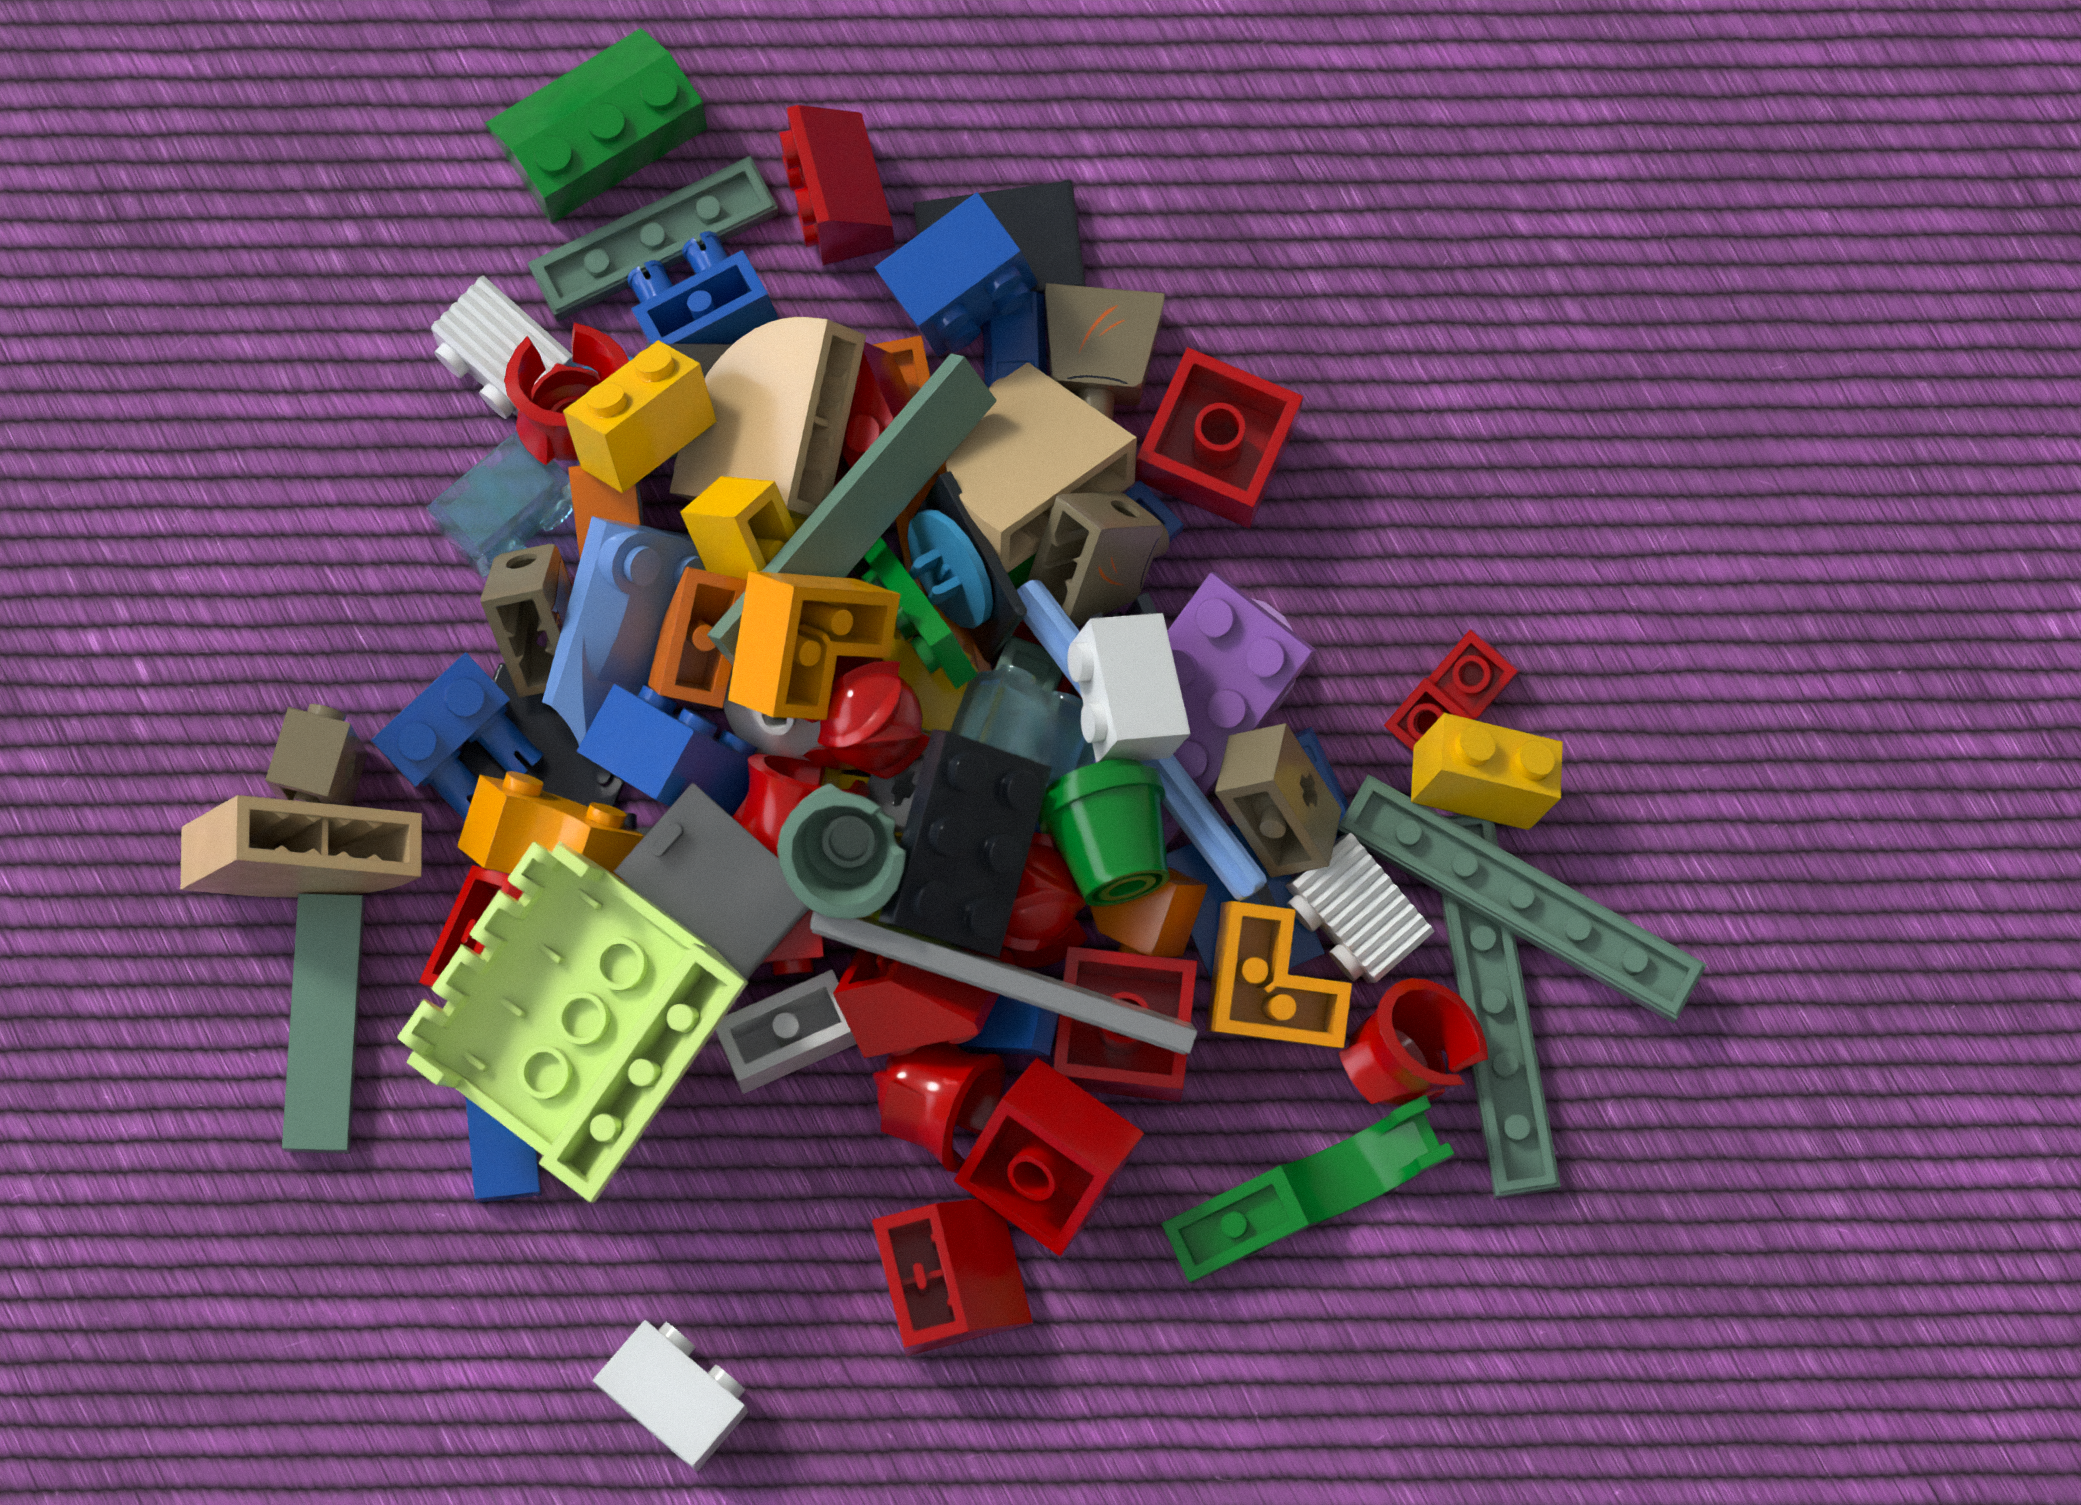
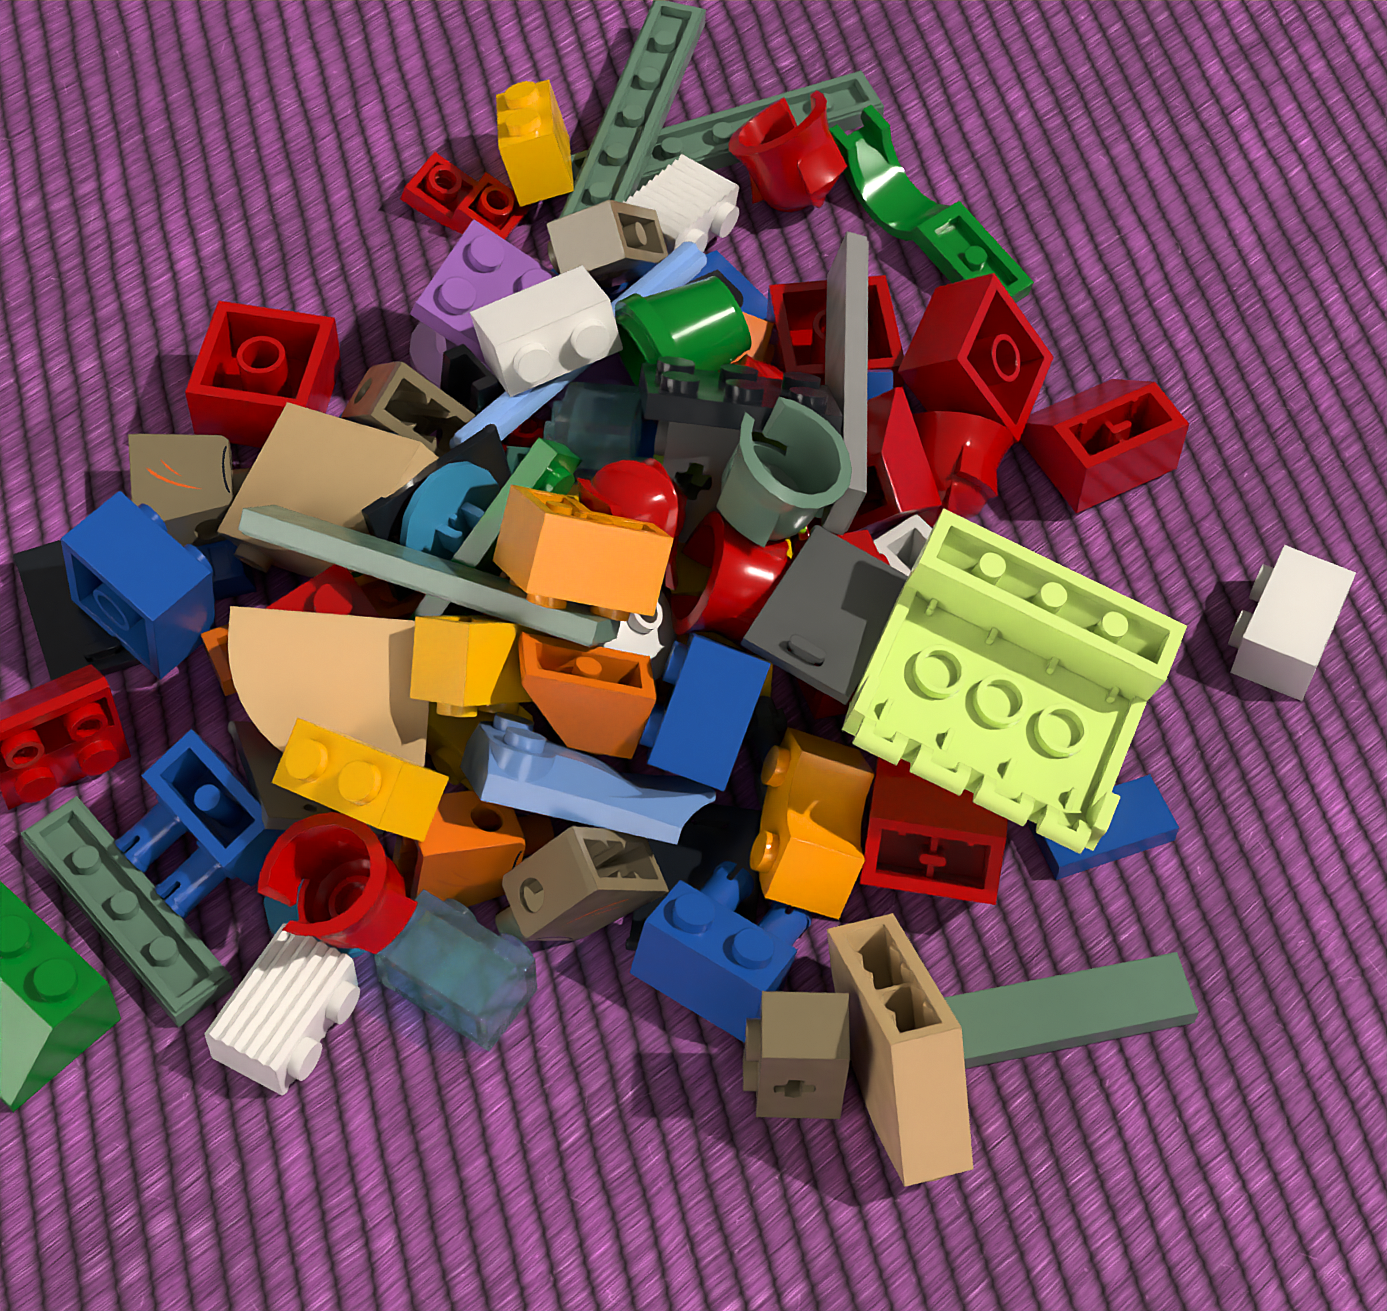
camera: 105 degrees left, 20 degrees down
light orange brick [1205,901,1352,1048] -> none

